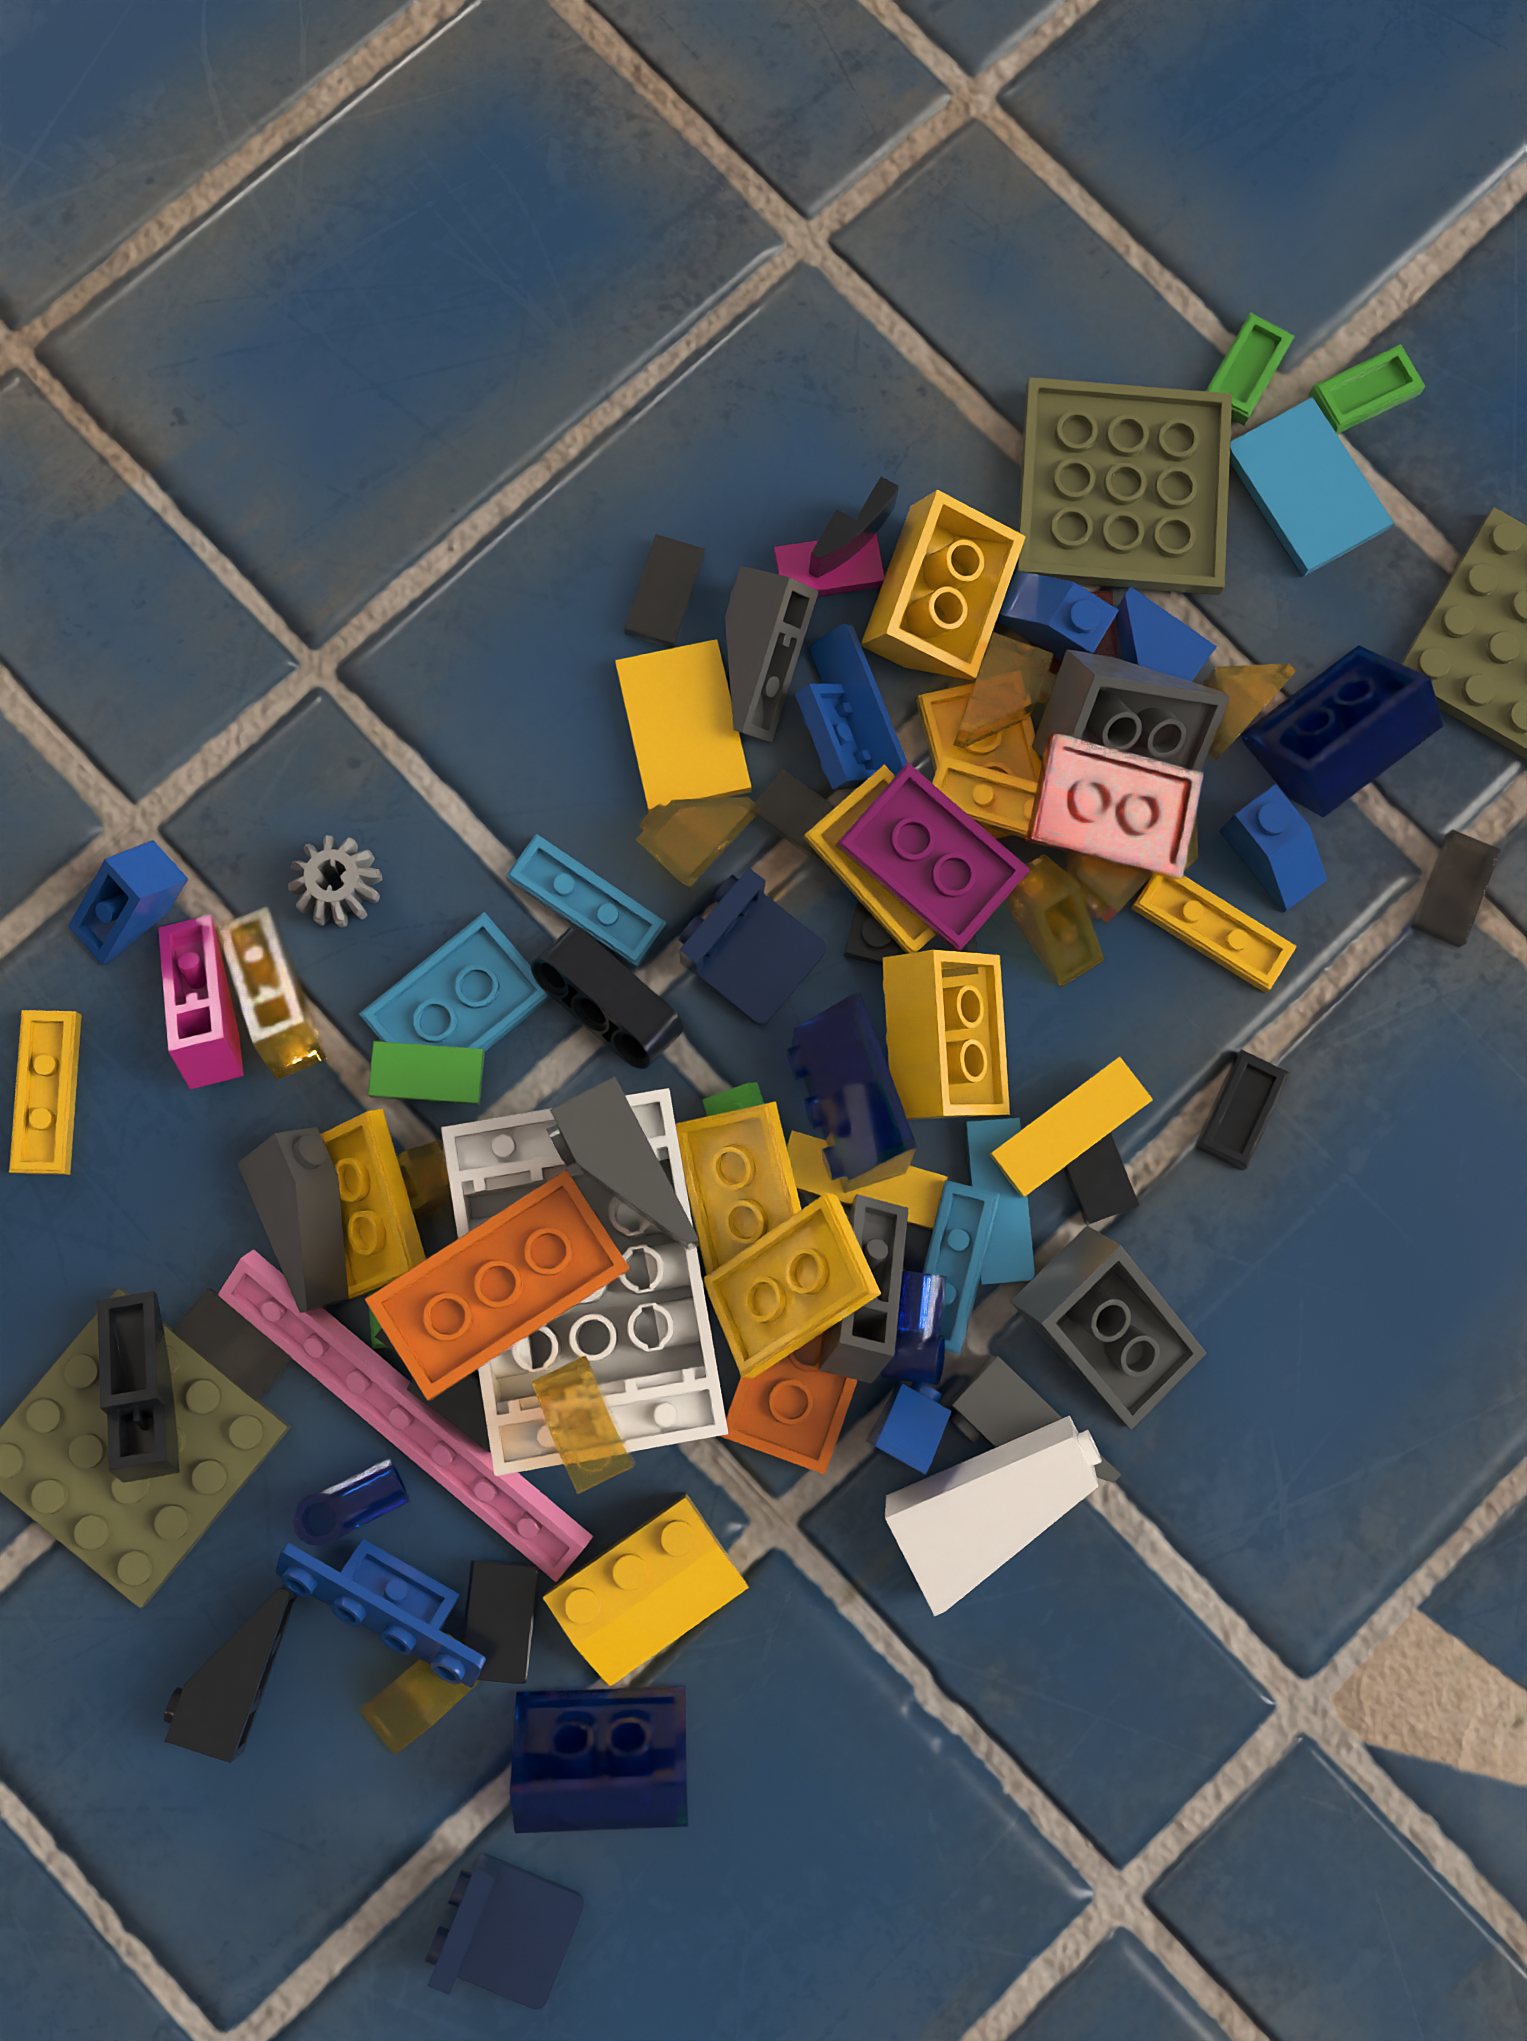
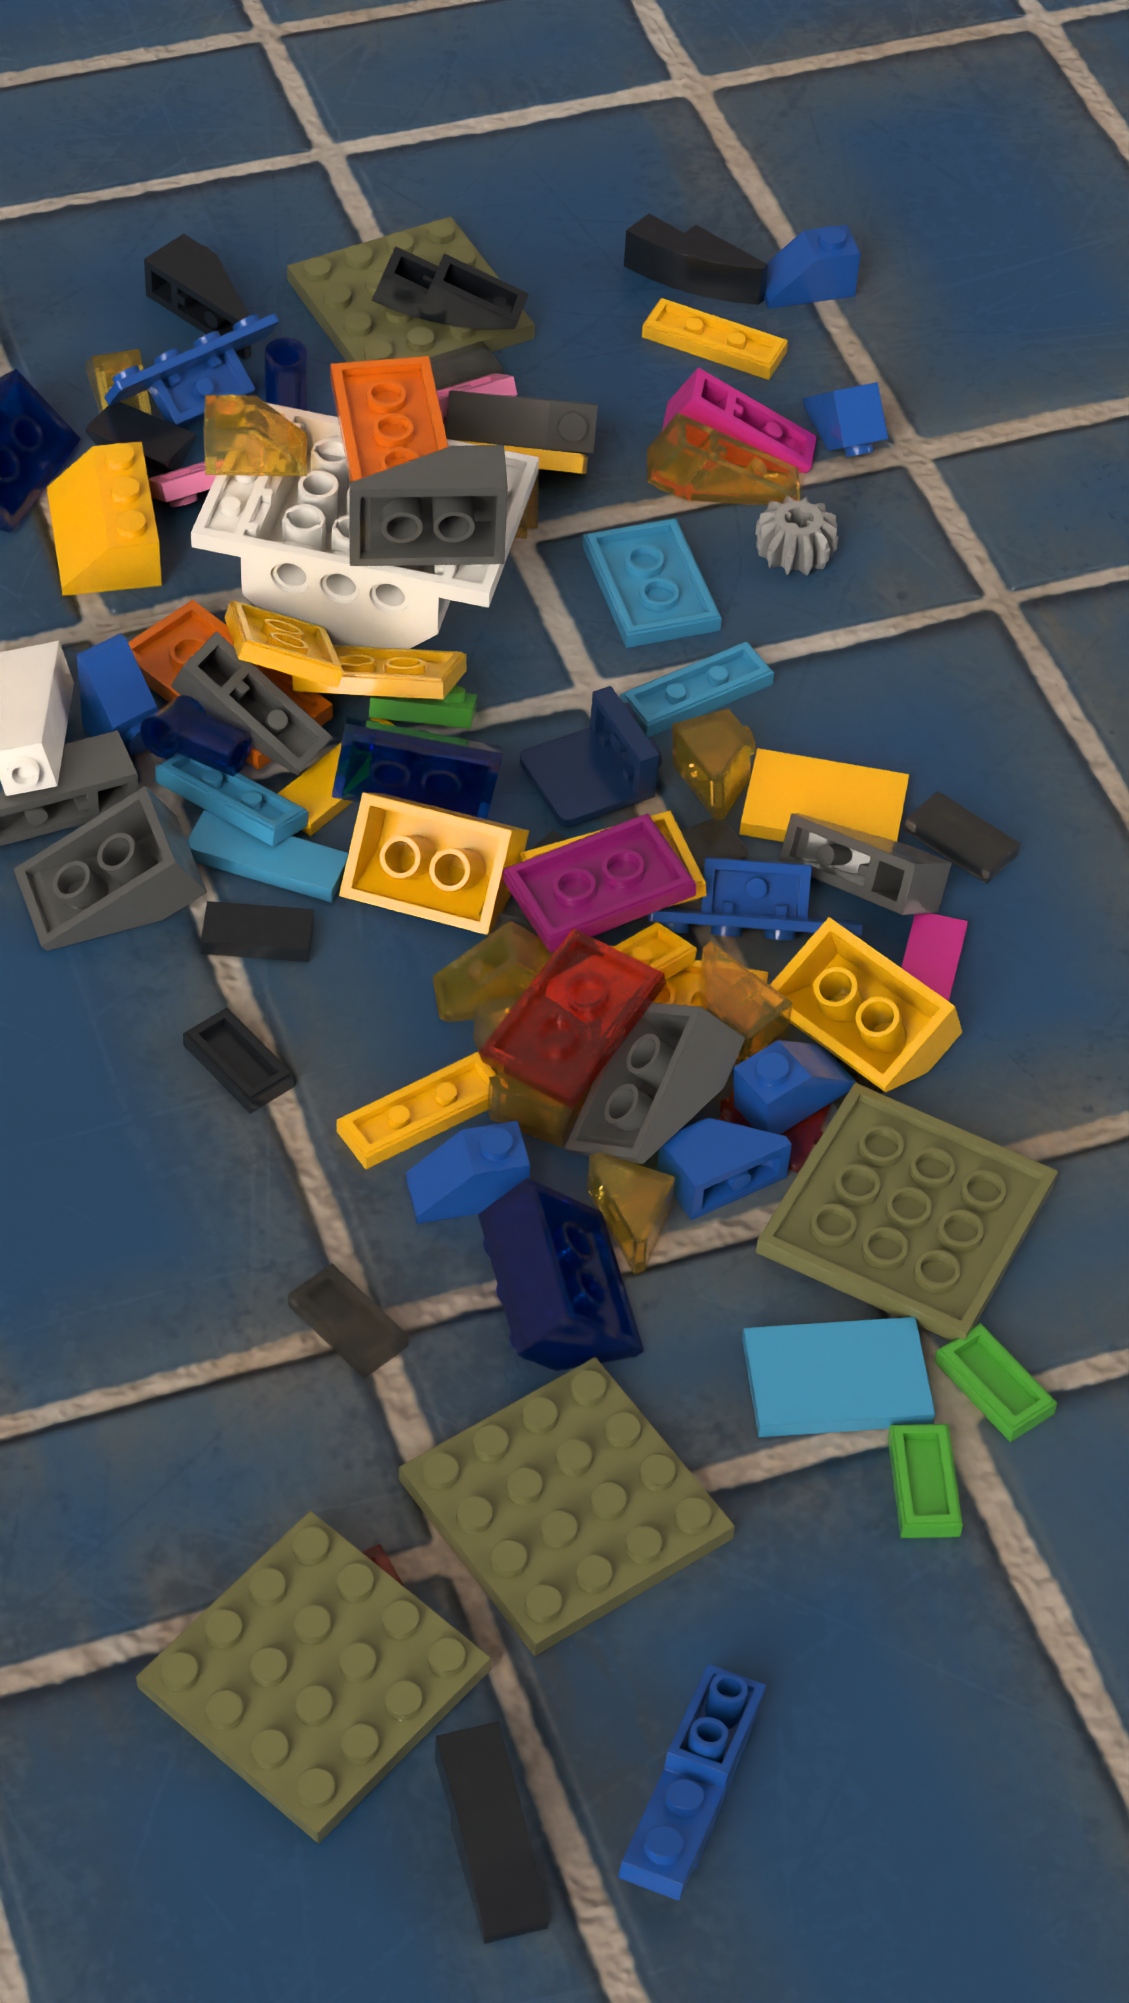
camera: 120 degrees right, 30 degrees down
bright green tile [368,1041,485,1105] -> none
black beam [531,928,683,1069] -> none
black slope [809,476,899,578] -> none
yellow tile [989,1057,1153,1198] -> none

